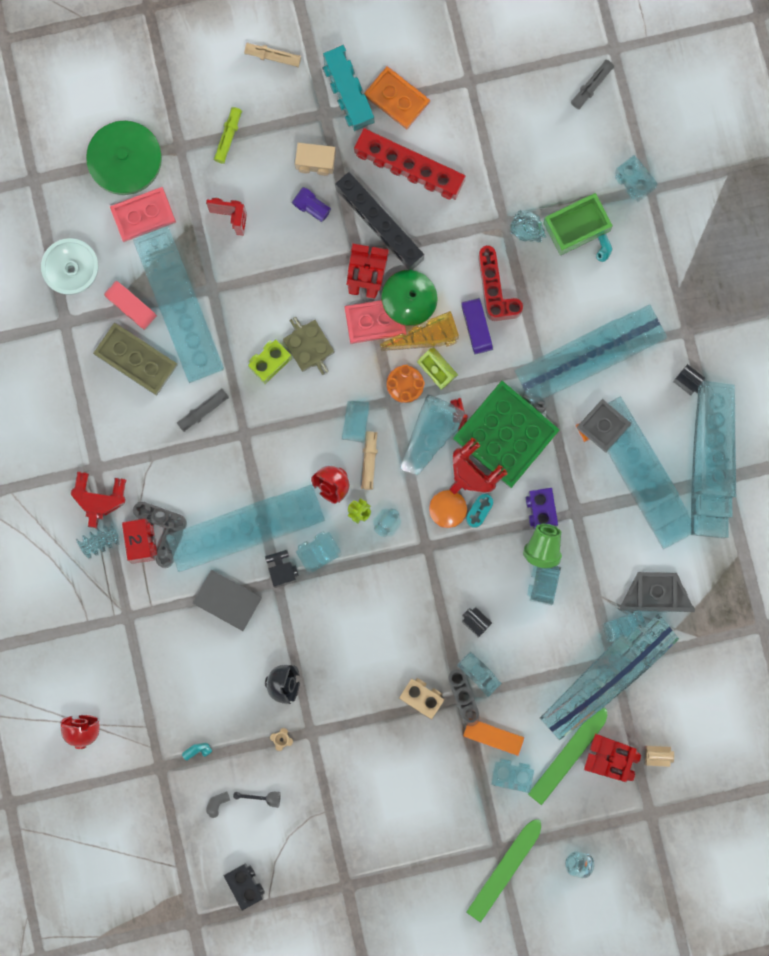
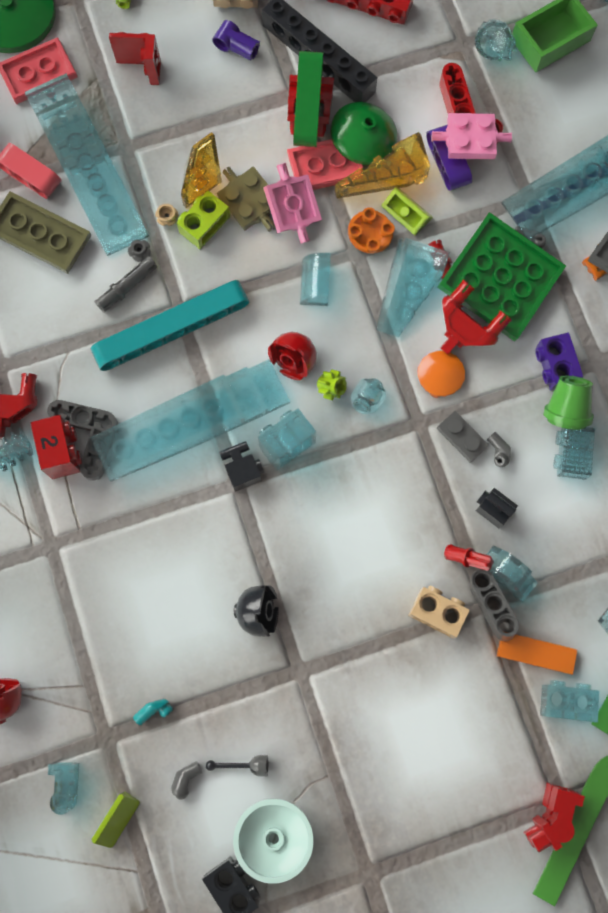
camera: 10 degrees left, 5 degrees down
dark grey tile [193,570,262,631] -> none
tan plate [270,728,293,751] -> none
tan pin [361,431,378,490] -> none
teal beam [466,494,493,528] -> none
teal arm [596,234,613,262] -> none
none -> clear light blue leg [48,762,80,815]
none -> teal beam [90,280,250,371]
none -> lime slope [91,792,140,848]
none -> dark grey plate [128,239,151,262]
none -> tan plate [155,204,178,226]
none -> clear yellow wedge [181,132,222,208]
none -> light aqua dish [233,799,313,884]
none -> bright pink plate [264,163,322,244]
none -> green beam [293,51,323,147]
none -> bright pink plate [431,113,512,159]
none -> dark grey plate [437,411,489,463]
none -> axle [444,544,494,571]
none -> dark grey arm [487,431,511,467]
none -> red hips [524,782,585,852]

